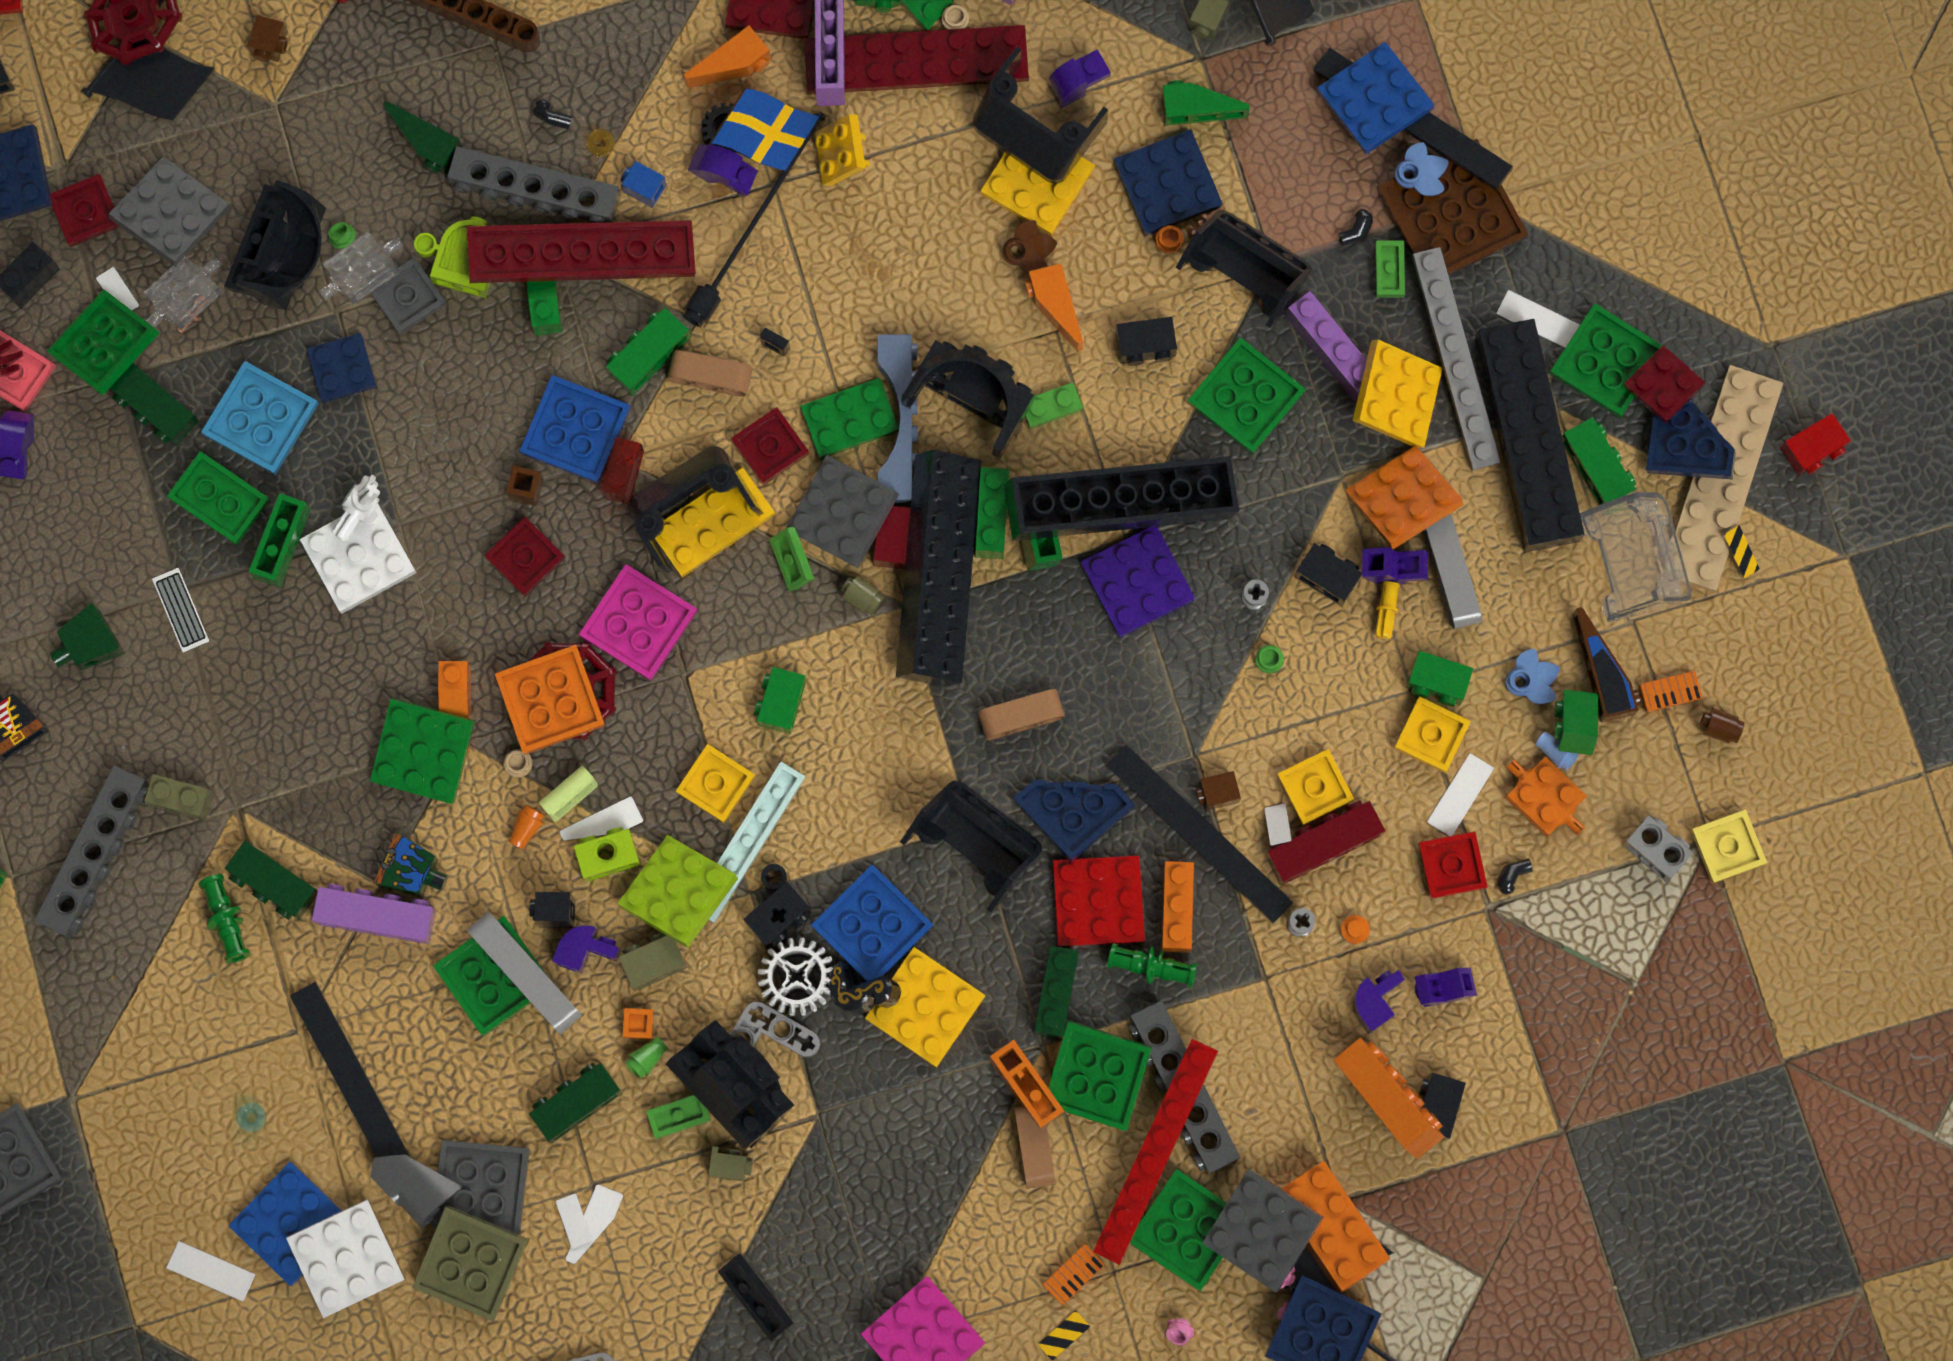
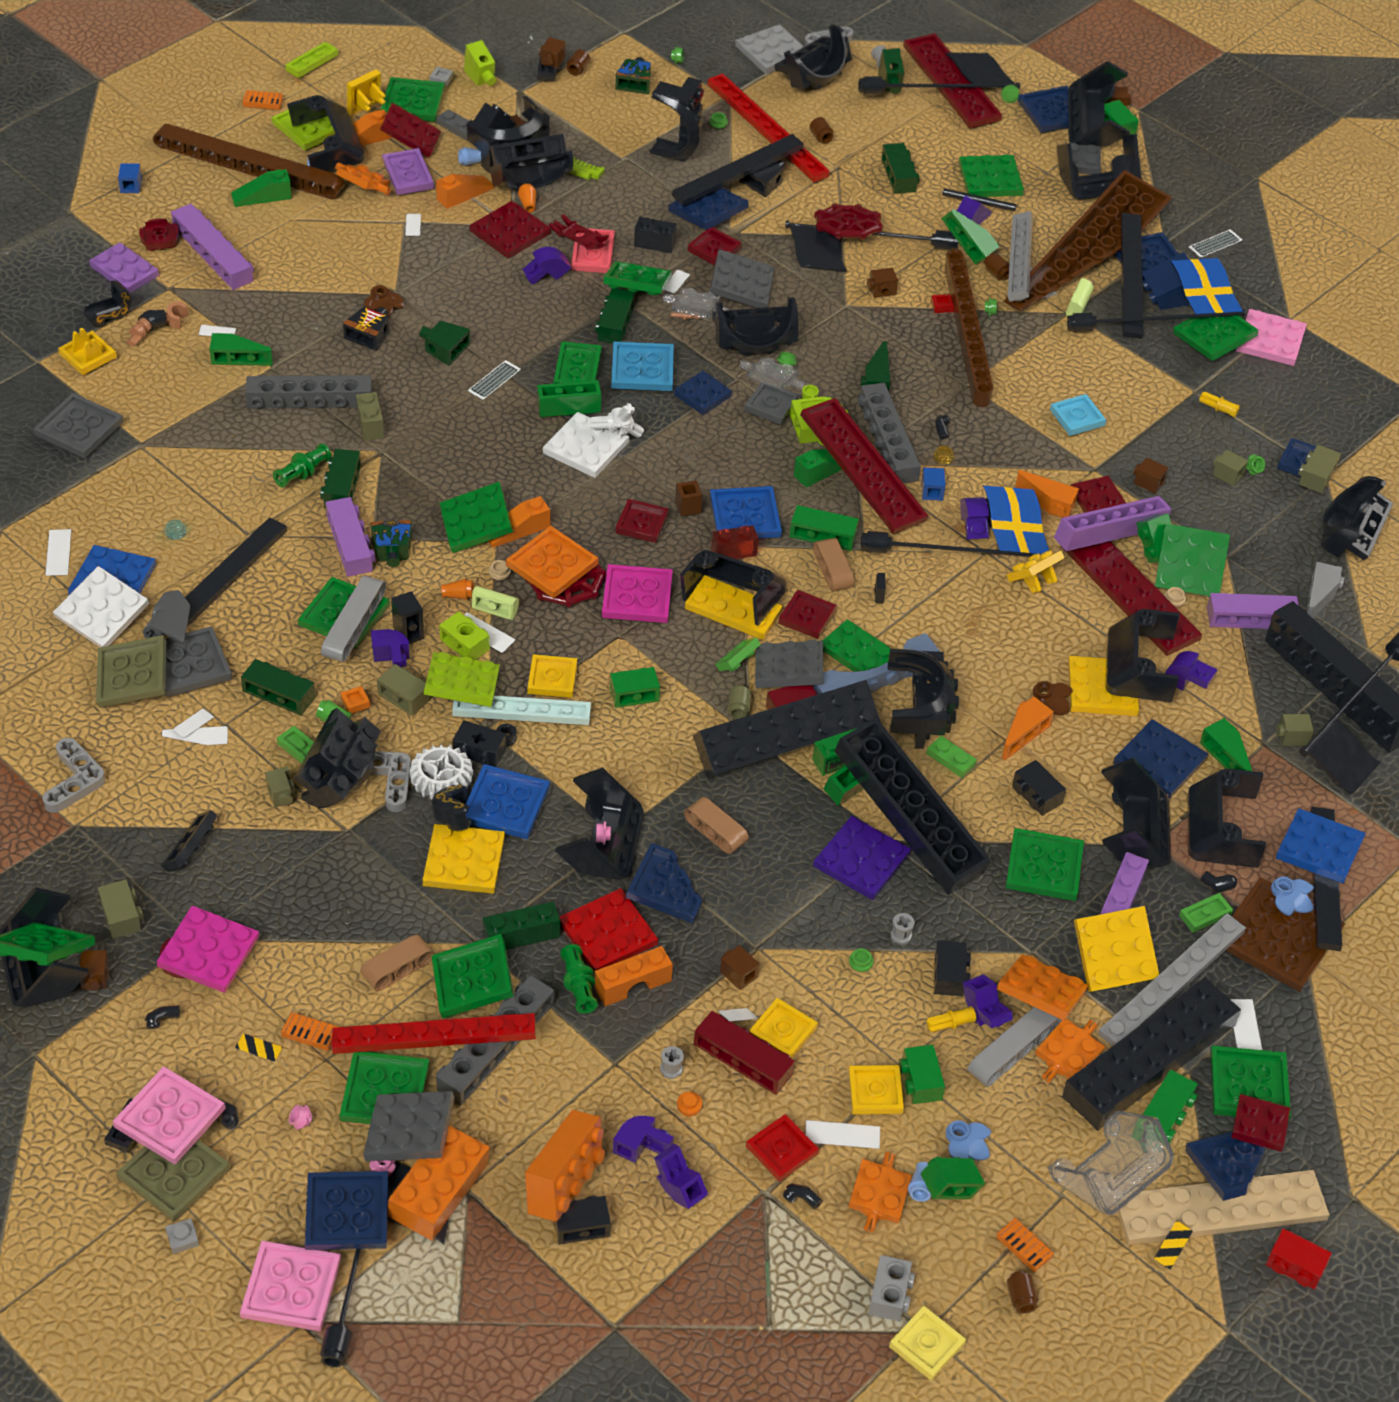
camera: 60 degrees right, 30 degrees down
orange slope [989,1040,1064,1129] -> none
black tile [1106,745,1293,924] -> none
slope [1572,607,1641,723] -> none
none -> bright pink plate [596,821,611,845]
none -> orange plate [1035,1019,1105,1083]
none -> black windscreen [1187,768,1266,868]

